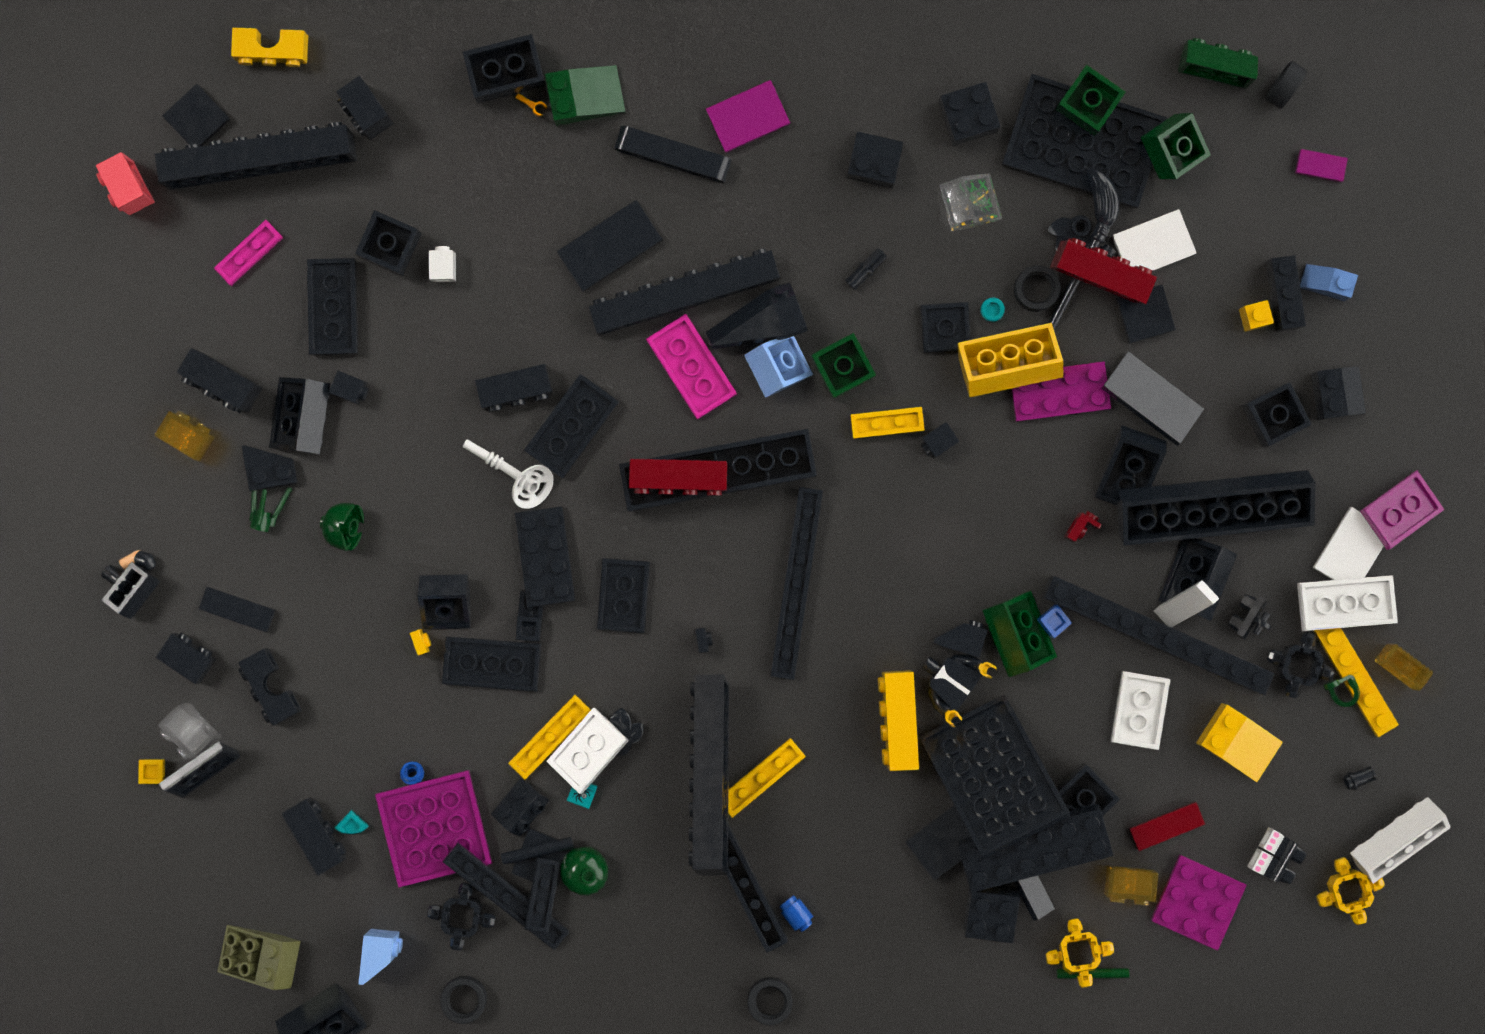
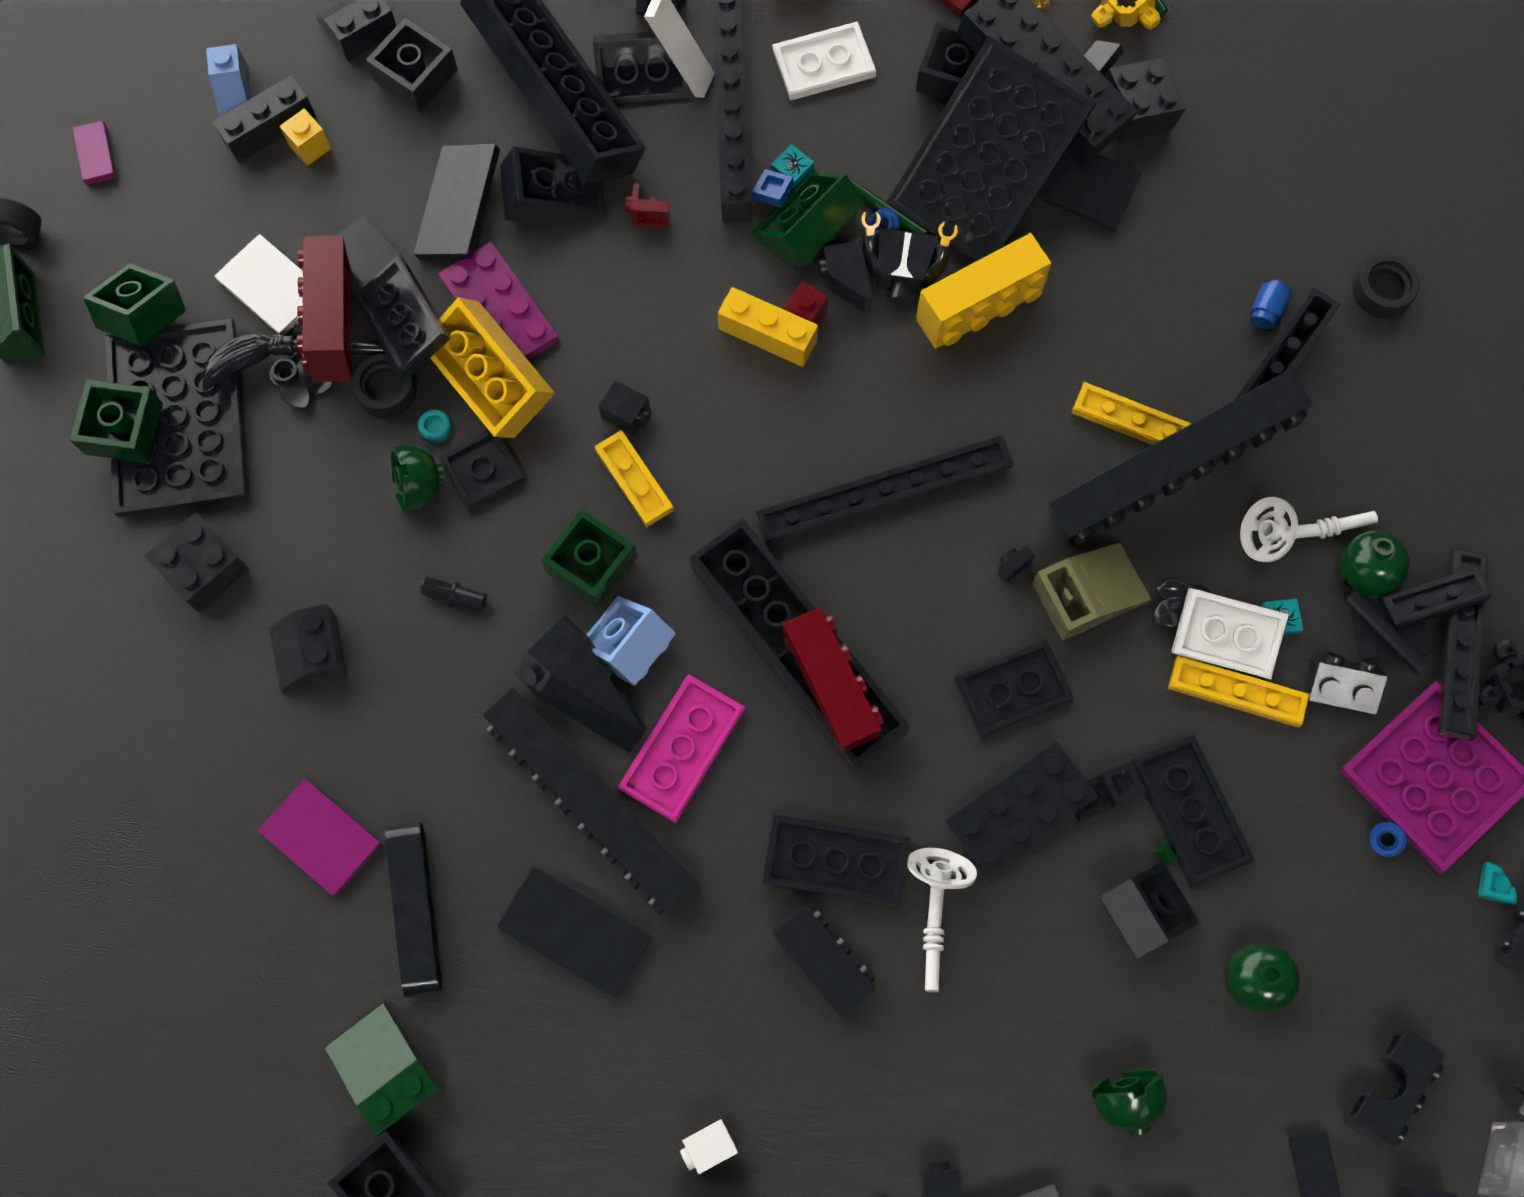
camera: 115 degrees left, 15 degrees down
yellow plate [410,629,431,655] -> none
light orange hand [516,93,547,117] -> none
clear slope [939,173,1002,231] -> none
none -> black tile [354,255,451,381]
none -> dark green cylinder [390,445,445,512]
none -> yellow brick [718,287,818,367]
none -> teal tile [771,144,814,188]
none -> dark red brick [784,281,828,326]
none -> dark green bar [851,179,928,235]
none -> blue plate [869,208,900,233]
none -> olive slope [1032,543,1151,641]
none -> dark green piece [1151,840,1177,865]
none -> dark green cylinder [1225,942,1300,1015]
none -> white dish [1240,497,1378,563]

